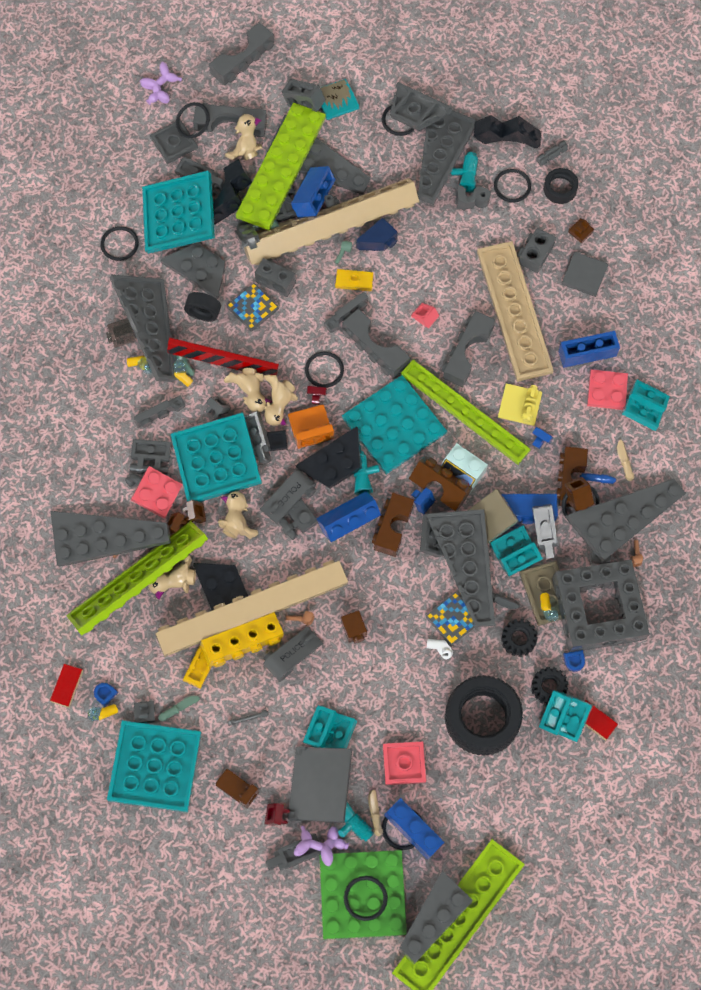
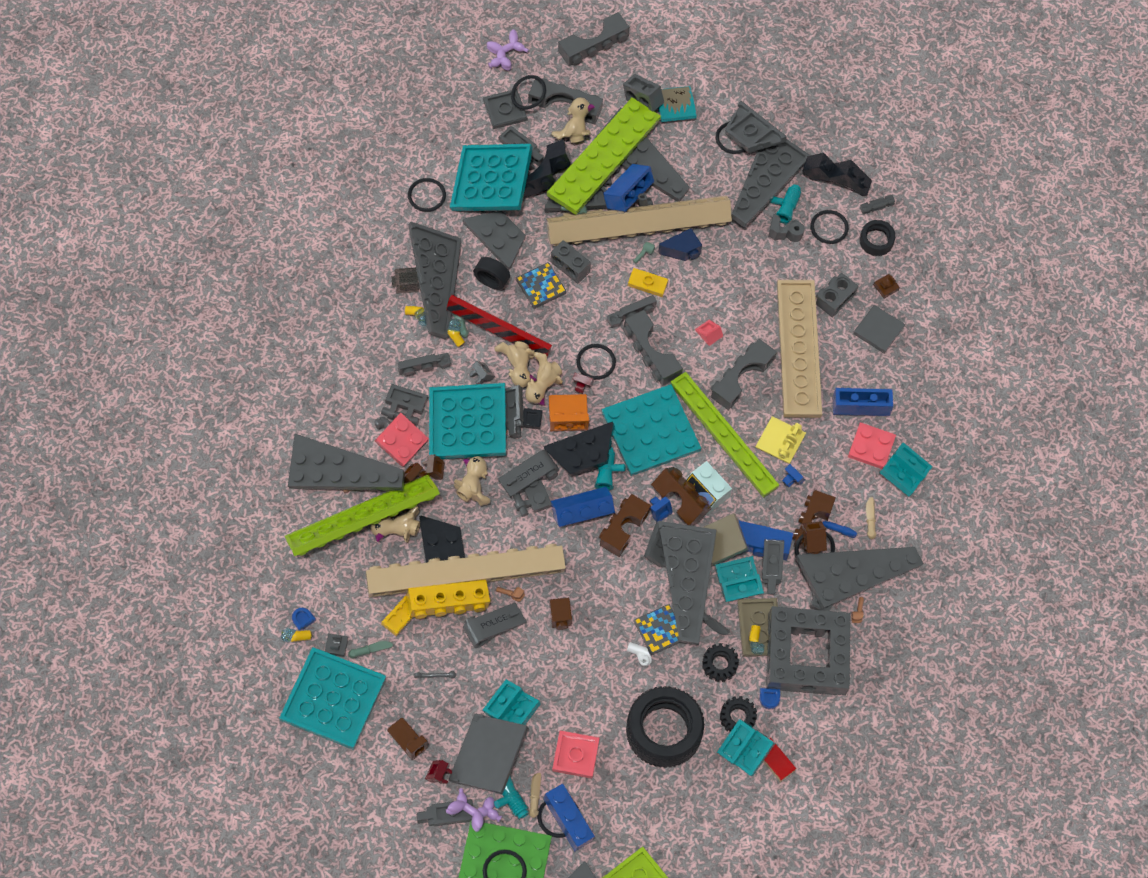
camera: 10 degrees right, 5 degrees down
red tile [50,664,83,708] -> none
dark grey hinge [235,225,260,249] -> none

